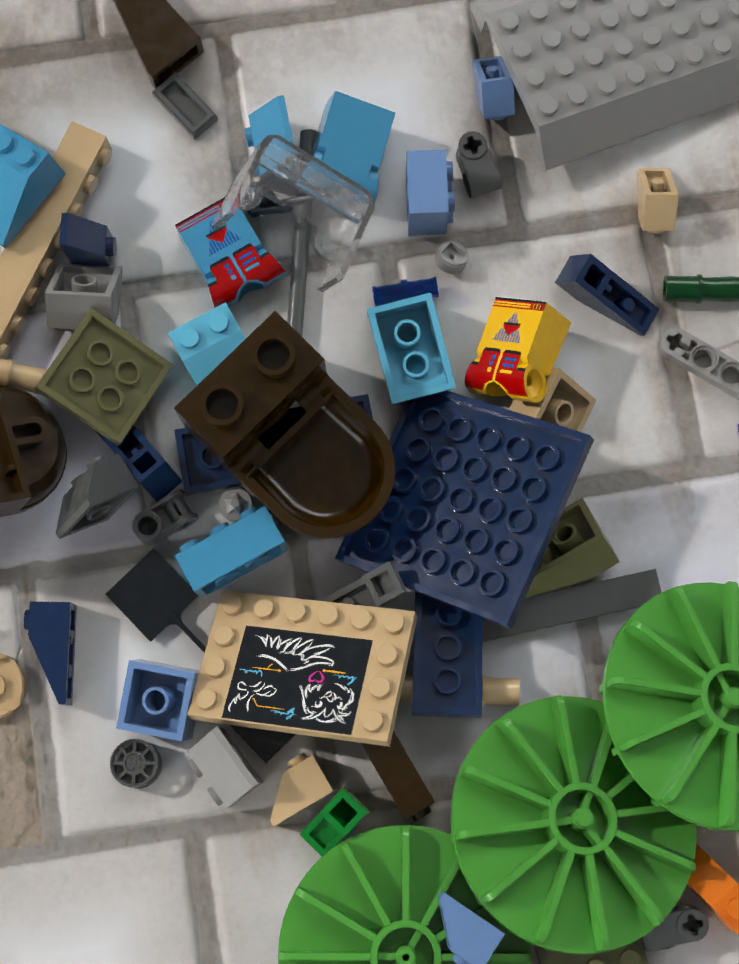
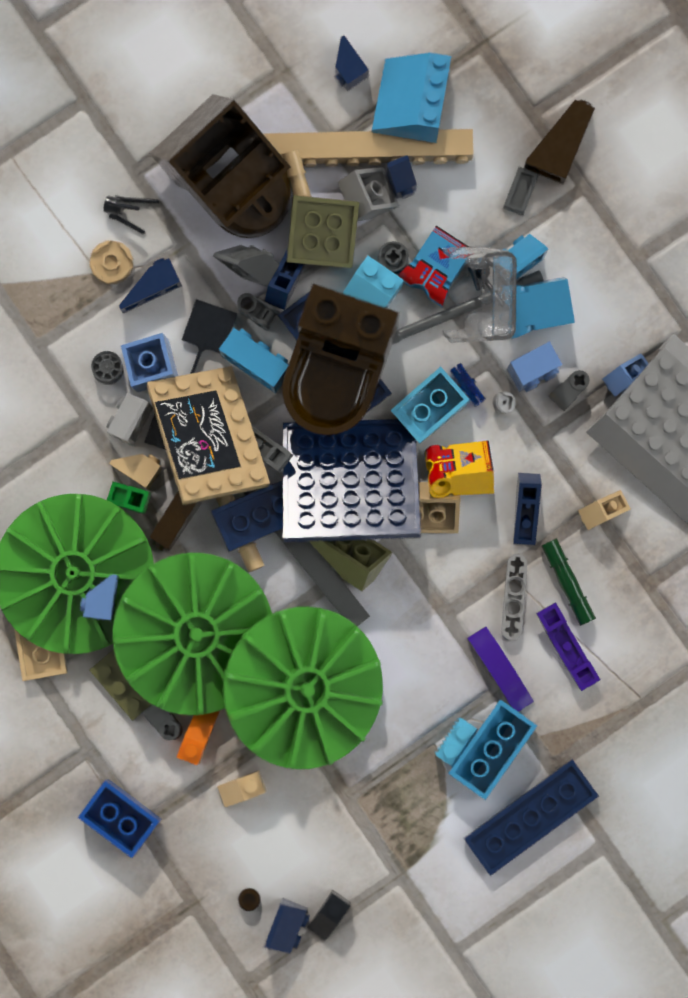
camera: 65 degrees right, 5 degrees up
light grey tile [219,488,253,522] -> none
none -> dark grey wheel [378,241,409,275]

